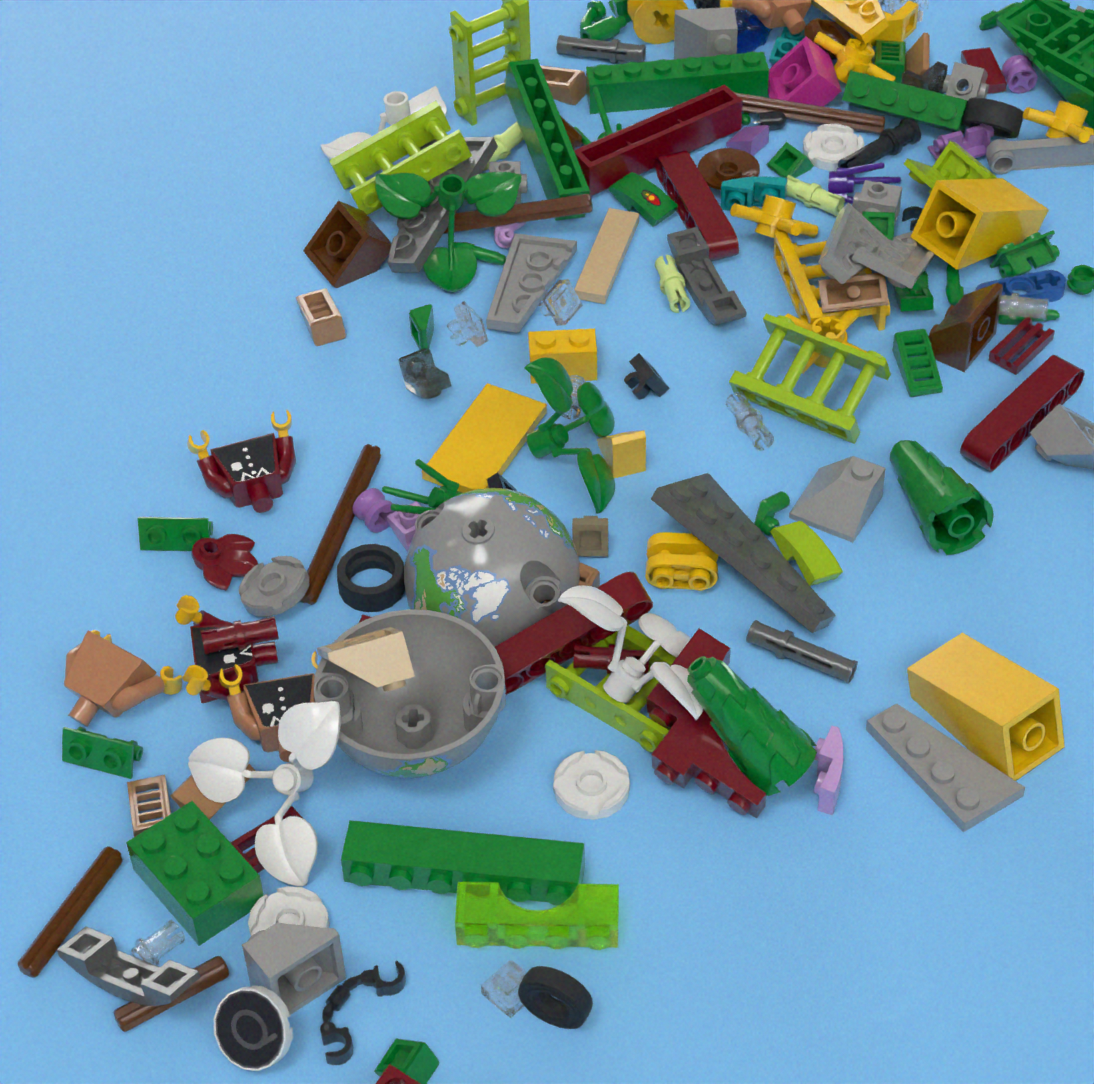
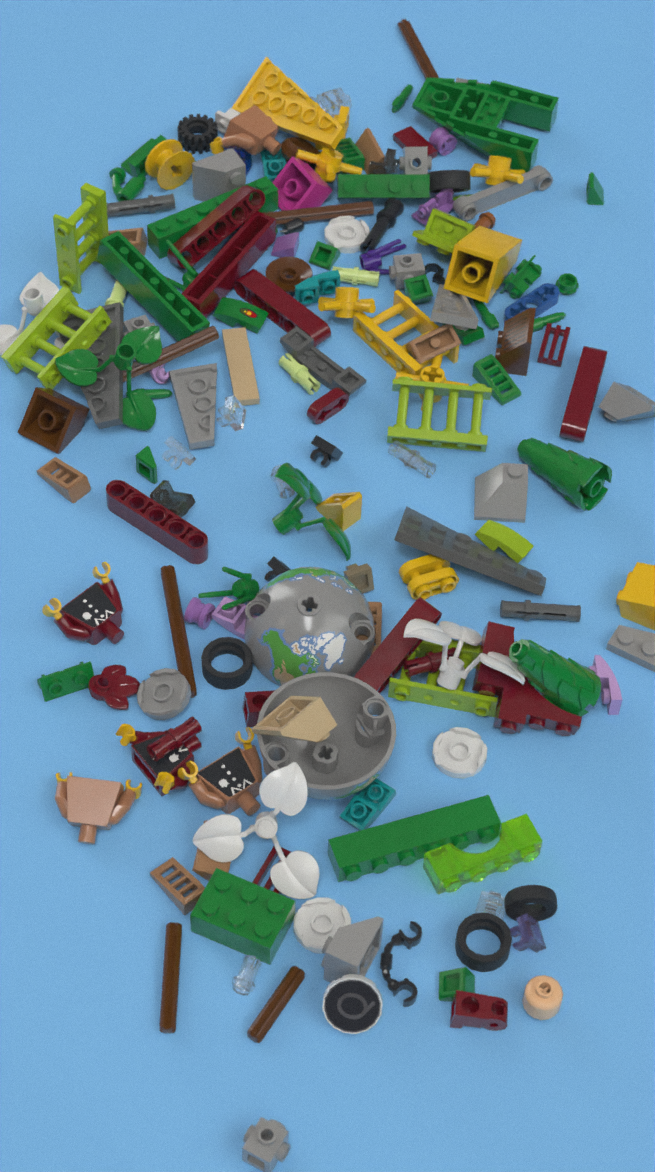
camera: 30 degrees left, 5 degrees up
dark grey slope [57,927,200,1006] -> none
green hinge [62,727,143,779] -> none
yellow tile [422,383,547,493] -> none
yellow slope [528,328,597,384] -> none
green arm [754,491,790,537] -> none
light grey wing [818,203,888,285] -> none
clear pin [999,293,1049,320] -> none
none -> dark red beam [106,480,208,564]
none -> dark red beam [167,185,265,269]
none -> dark red beam [307,387,349,424]
none -> teal slope [339,778,396,831]
none -> black tyre [455,912,512,972]
none -> dark orange pin [474,212,496,229]
none -> clear purple tile [510,913,546,953]

